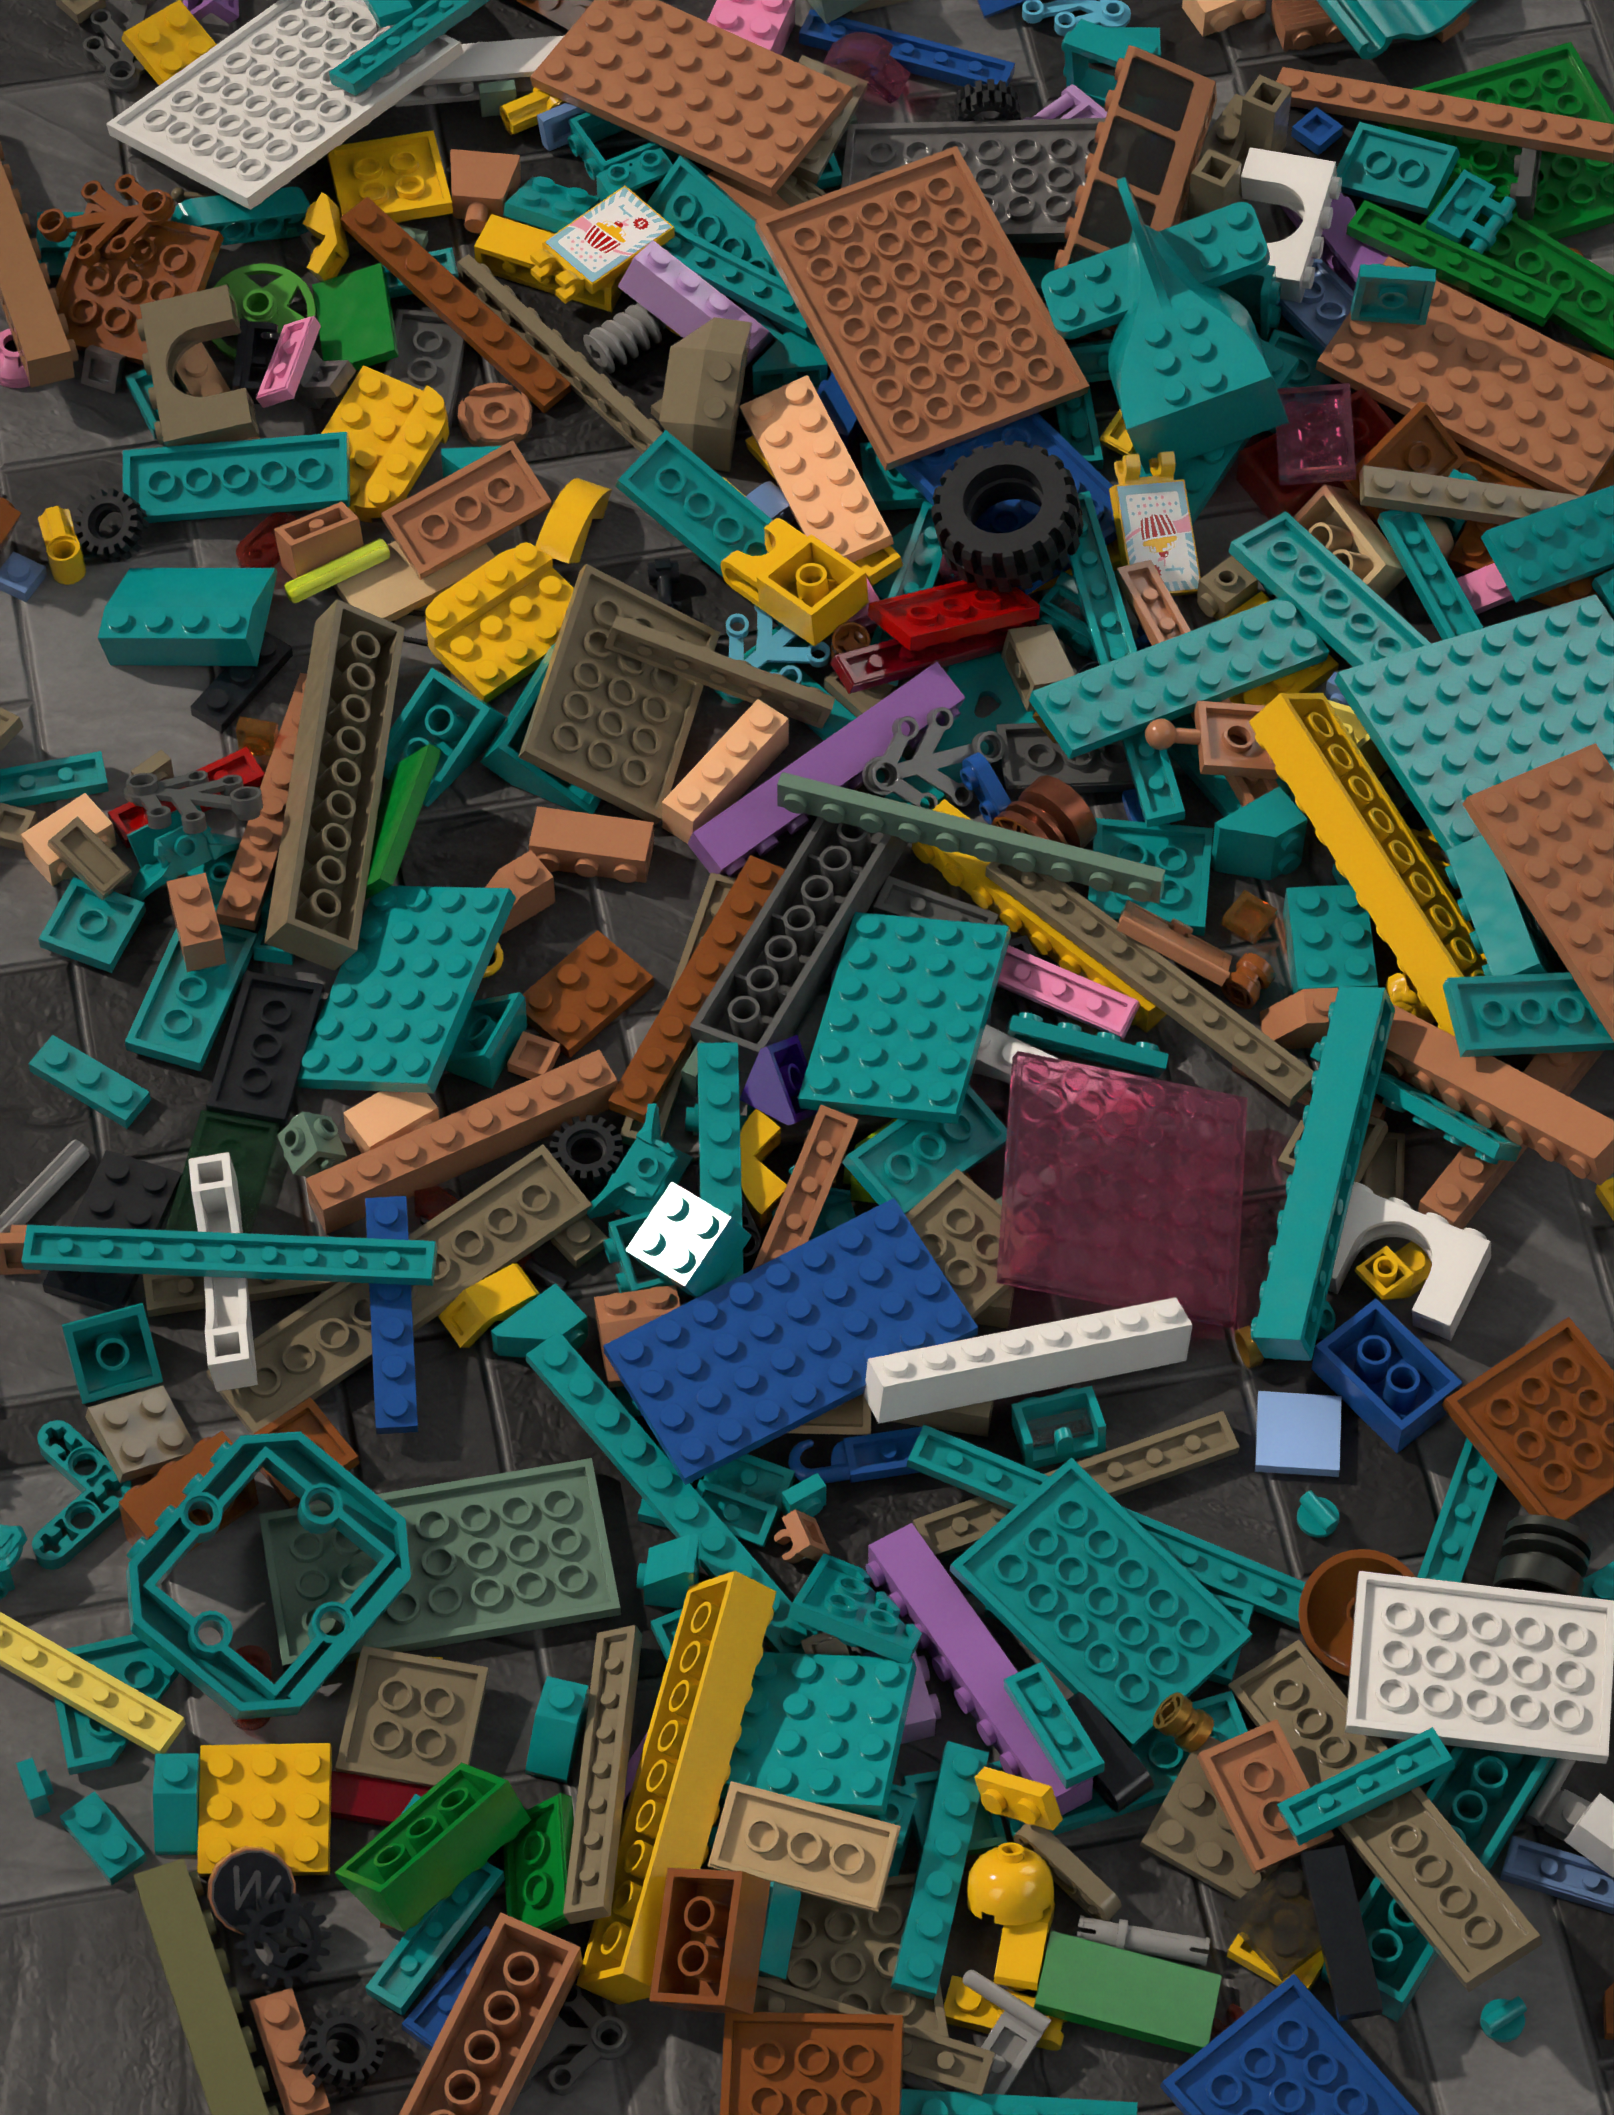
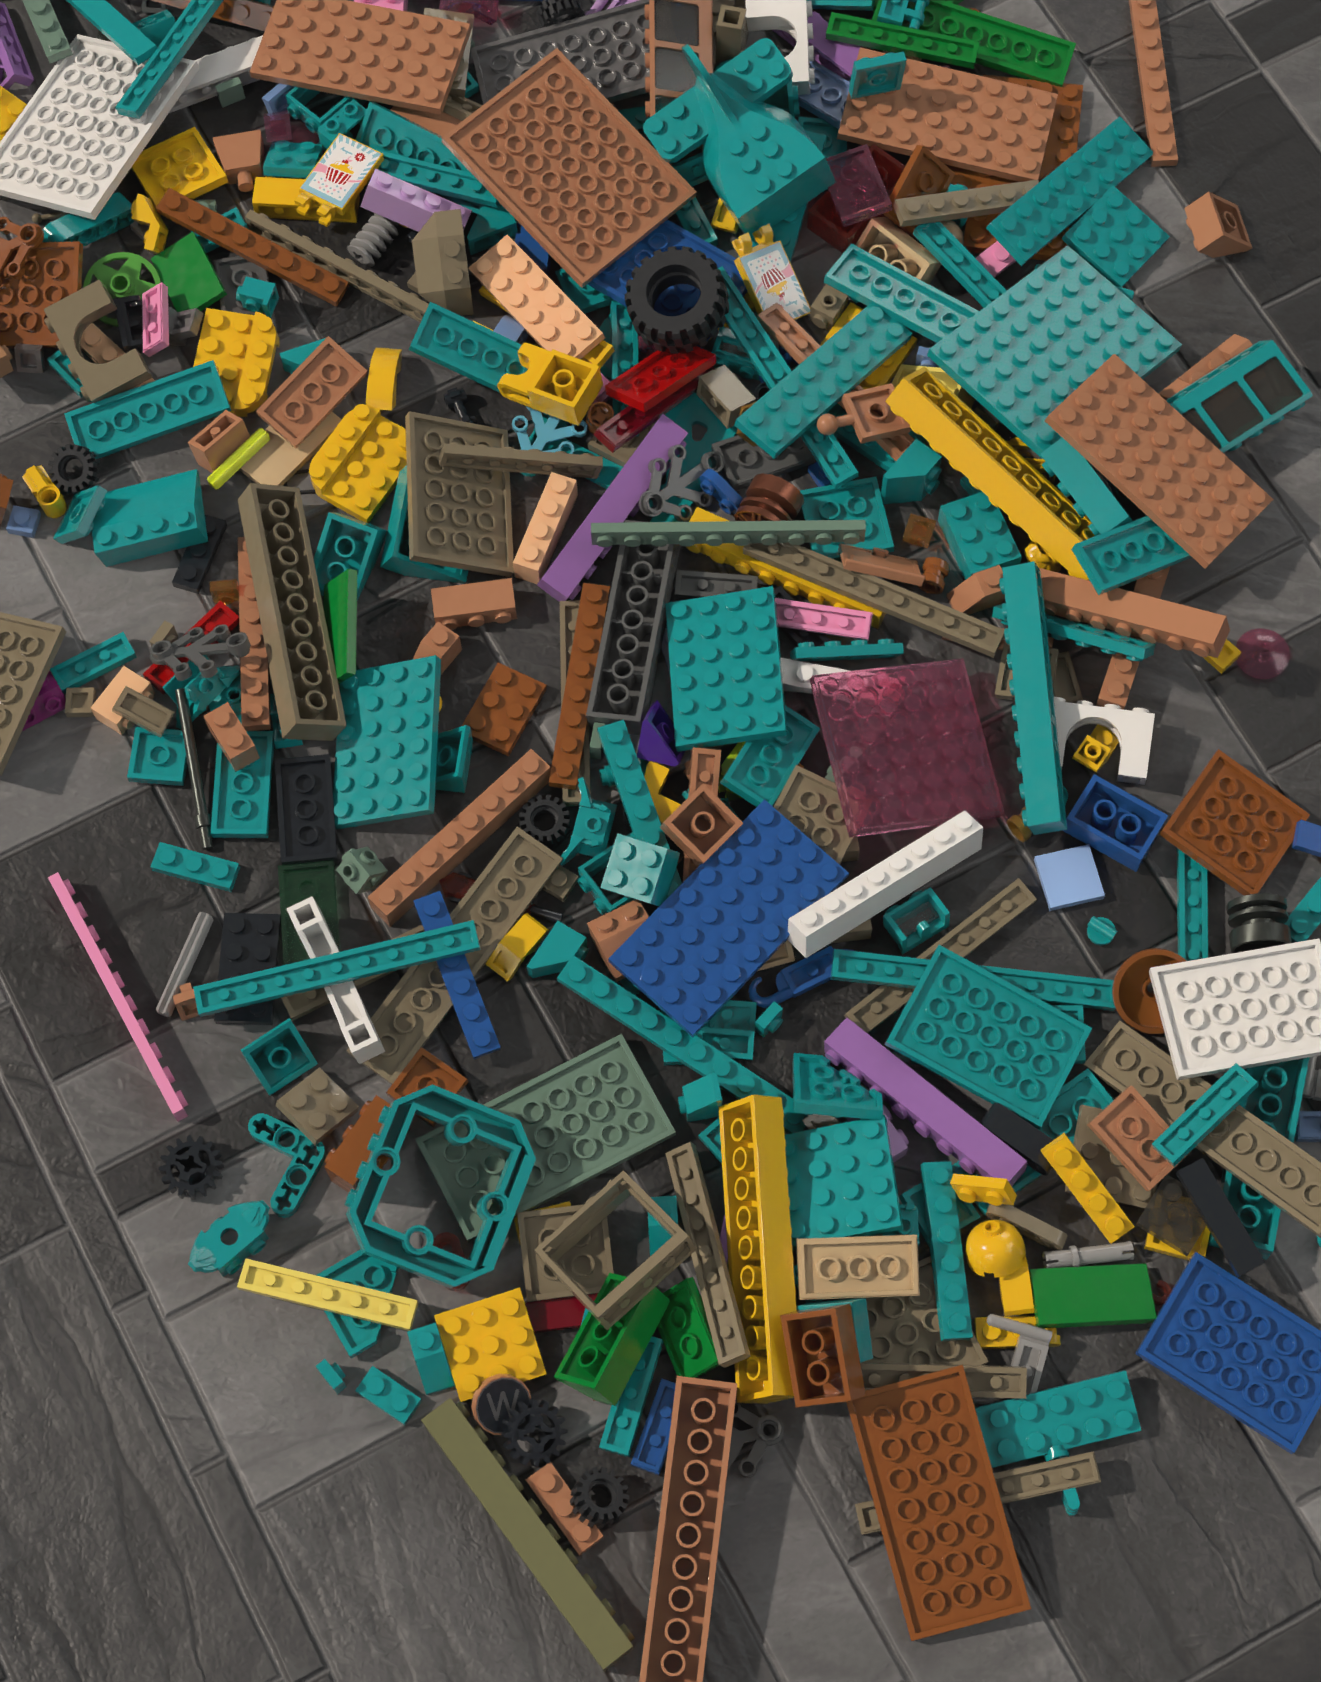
camera: 15 degrees left, 10 degrees up
clear red plate [236,512,297,568] -> none
light nougat brick [343,1091,439,1154] -> none
nougat tile [458,383,532,447] -> none
yellow piece [499,87,567,135] -> none
nougat plate [507,1031,561,1079] -> none
nougat tile [774,1509,831,1564] -> none
teal plate [1004,1662,1105,1789] -> none
pearl gold wheel [1153,1692,1214,1753] -> none
none -> teal plate [53,485,107,544]
none -> pearl dark grey bar [175,688,213,850]
none -> teal brick [236,276,279,318]
none -> clear pink brick [263,111,293,142]
none -> dark tan window [534,1170,697,1330]
none -> nougat brick [660,783,743,867]
none -> yellow plate [1041,1133,1135,1244]

